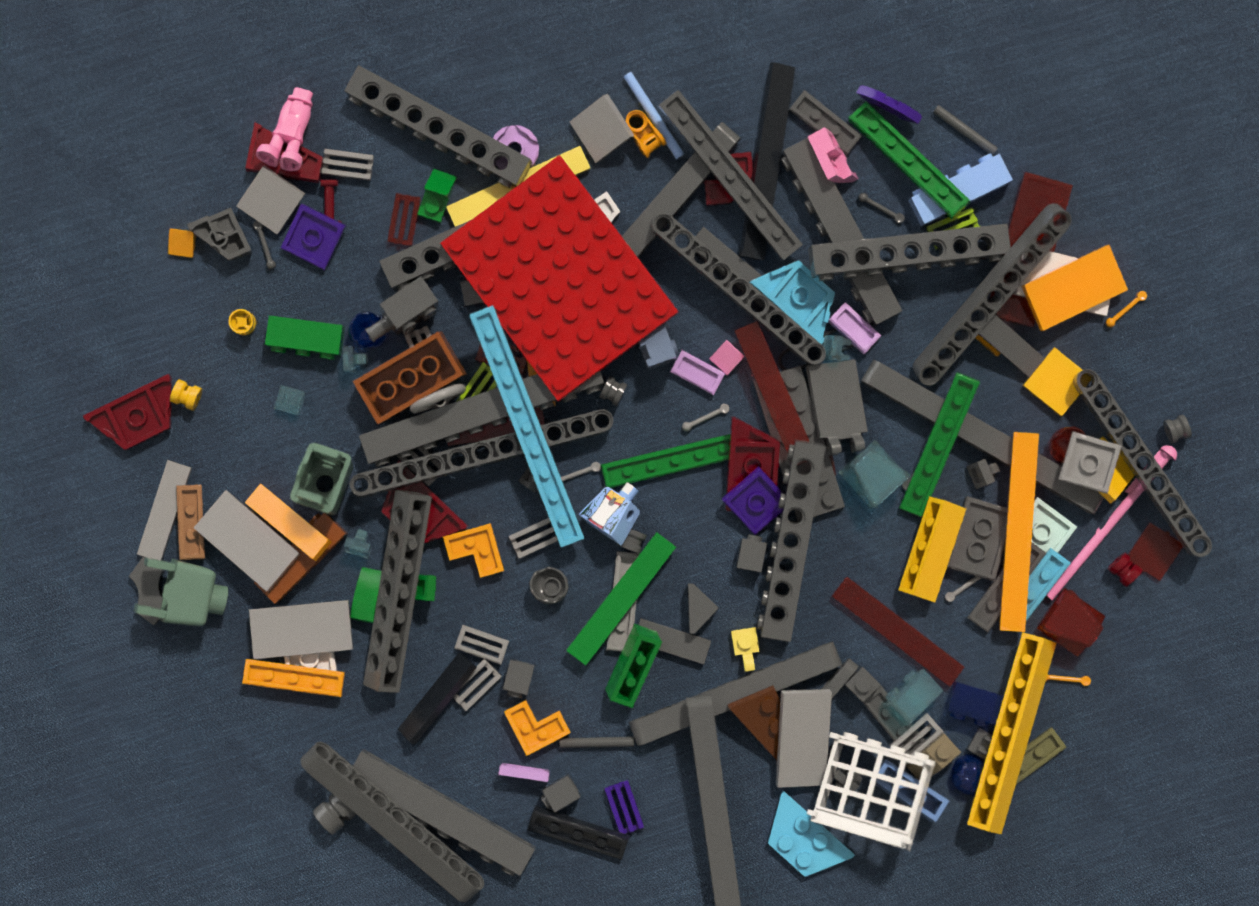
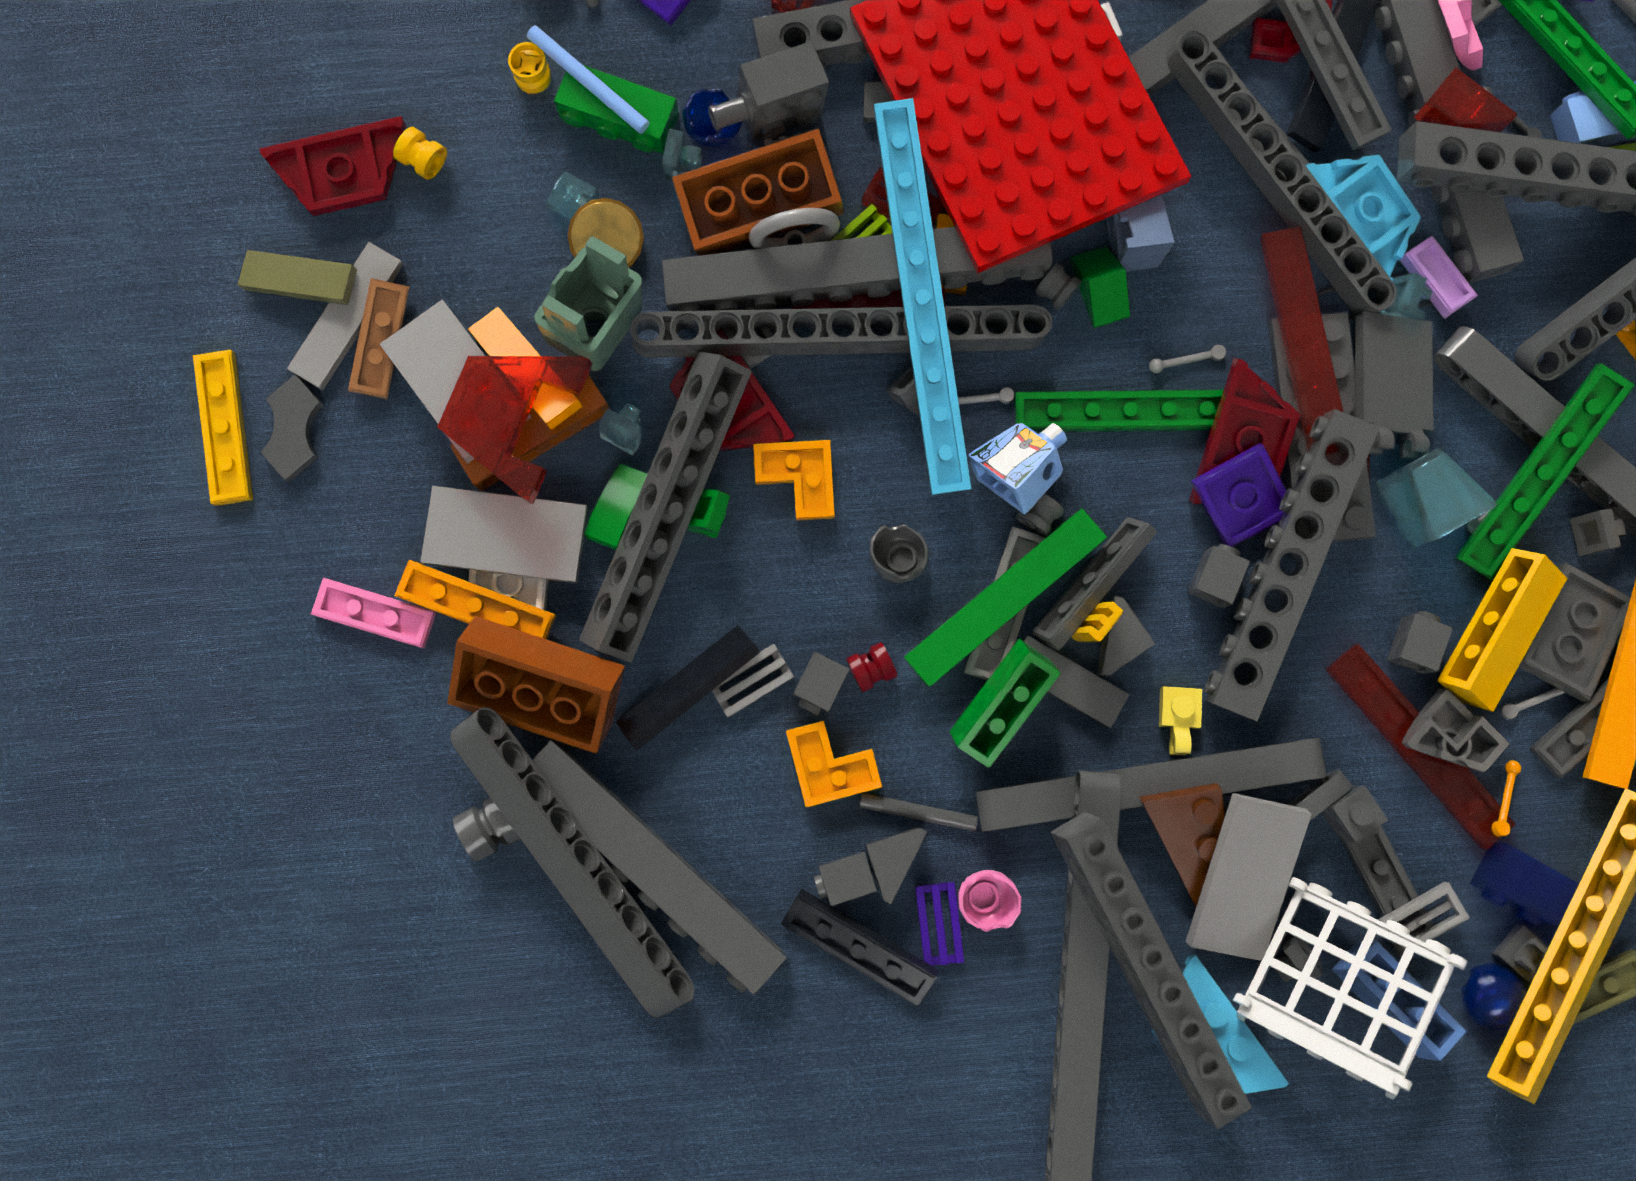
camera: 15 degrees right, 5 degrees down
sand green piece [133,557,228,626] -> none
light grey tile [455,625,509,664] -> none
lavender tile [499,763,550,782] -> none
light grey tile [509,518,558,559] -> none
lavender tile [670,350,725,395] -> none
bright pink slope [709,340,745,375] -> none
clear light blue brick [883,669,944,727] -> none
dark tan slope [905,733,961,781] -> none
none -> yellow tile [193,350,253,506]
none -> olive tile [238,250,357,305]
none -> bright pink tile [311,578,437,649]
none -> clear red wing [437,356,592,504]
none -> dark orange brick [447,616,625,754]
none -> light blue bar [527,25,650,134]
none -> pearl gold tile [567,198,644,268]
none -> dark red wheel [846,642,898,693]
none -> dark grey slope [865,827,927,904]
none -> bright pink hair [958,870,1021,932]
none -> dark grey tile [1031,517,1157,651]
none -> dark grey brick [1050,812,1252,1130]
none -> green slope [1069,246,1130,329]
none -> yellow tile [1071,601,1124,642]
none -> dark grey brick [1387,611,1453,674]
none -> dark grey slope [1402,688,1510,773]
none -> clear red slope [1414,67,1518,132]
none -> light orange hinge [1491,760,1521,837]

